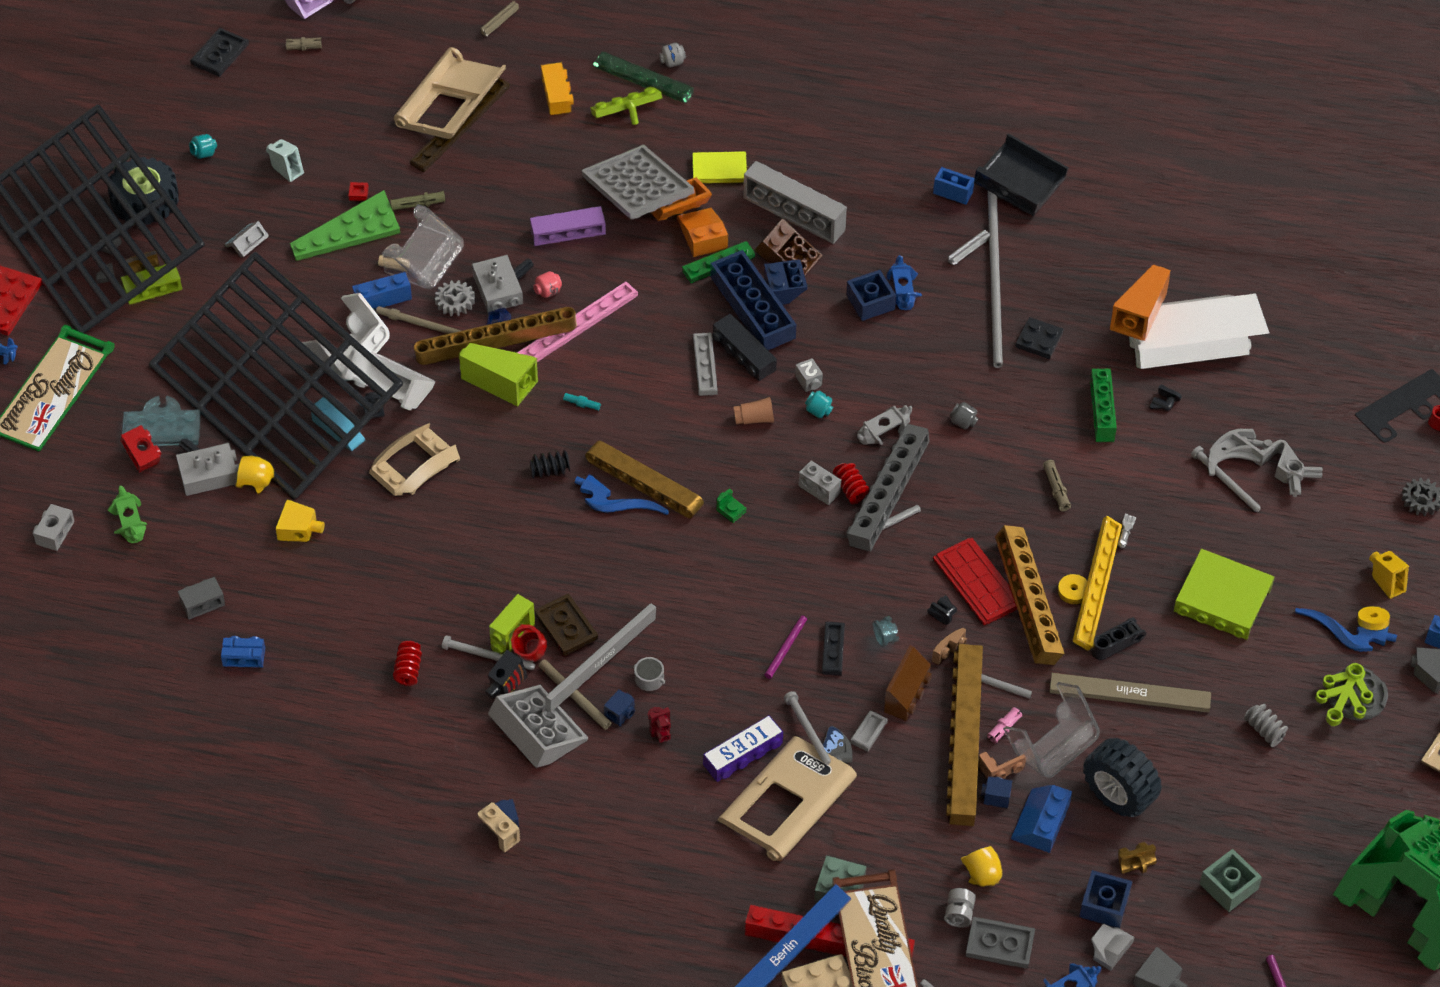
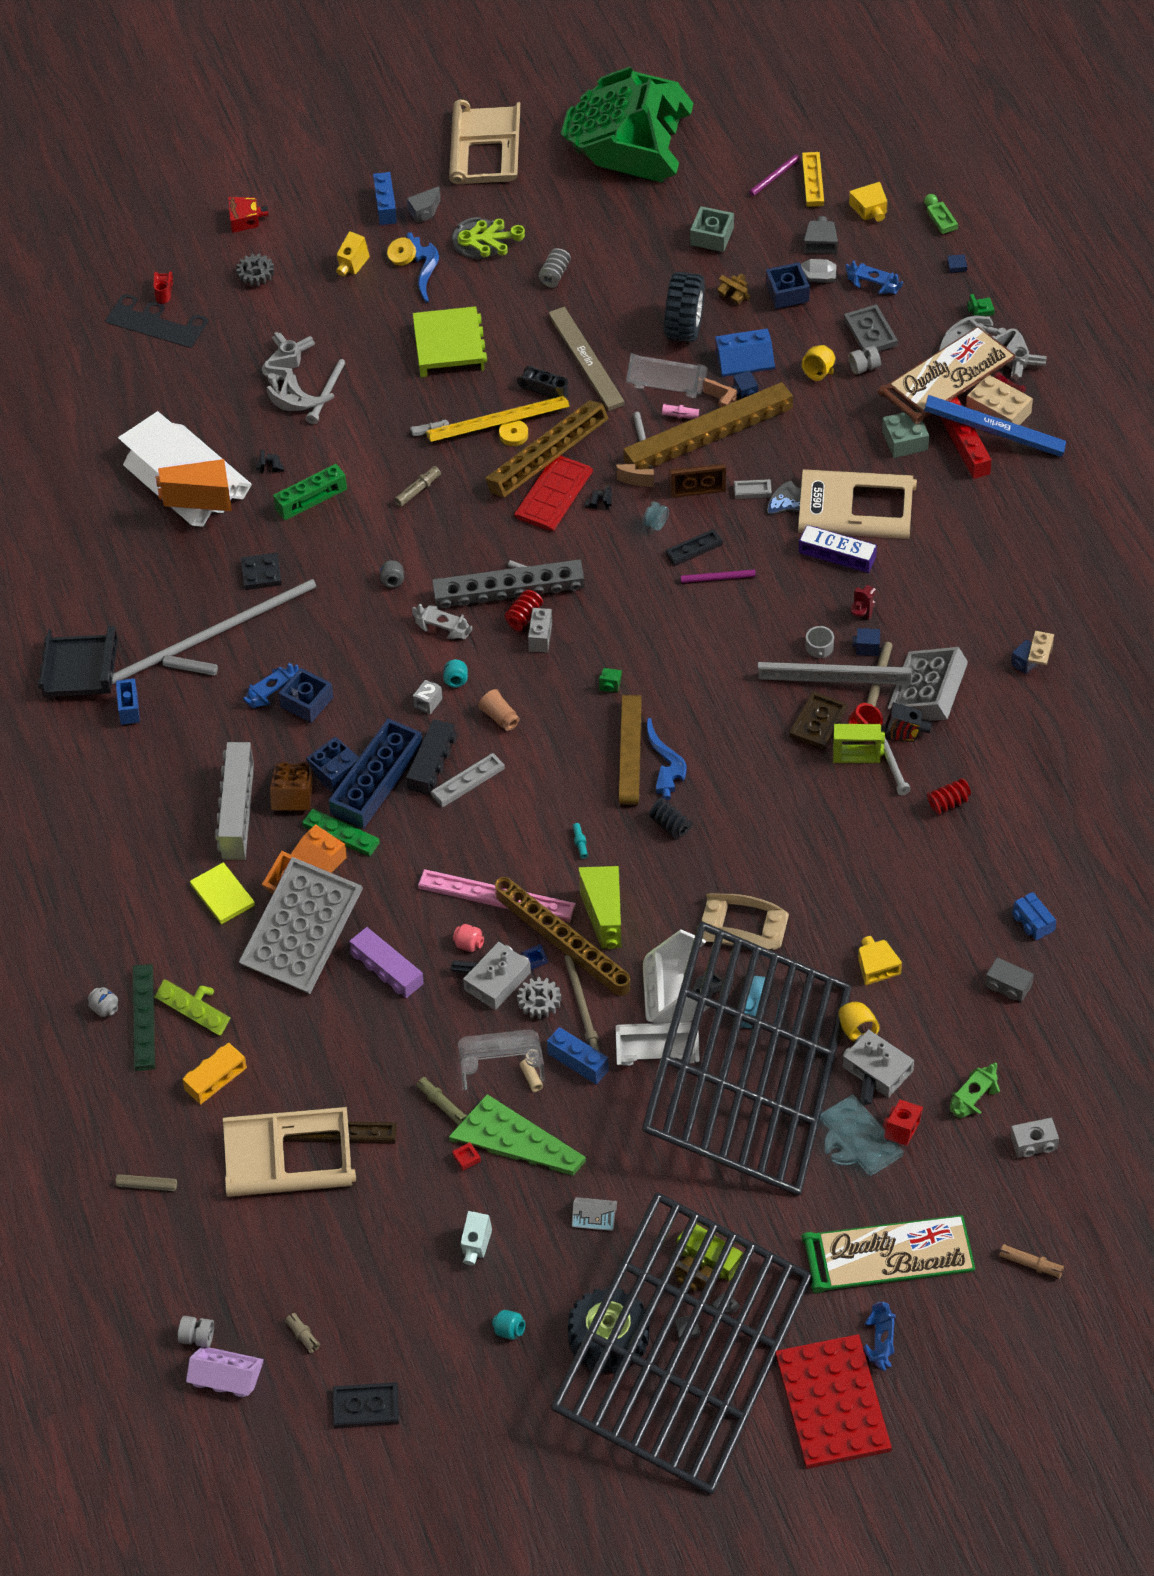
camera: 120 degrees left, 0 degrees up
light grey bar [784,691,831,765] -> none

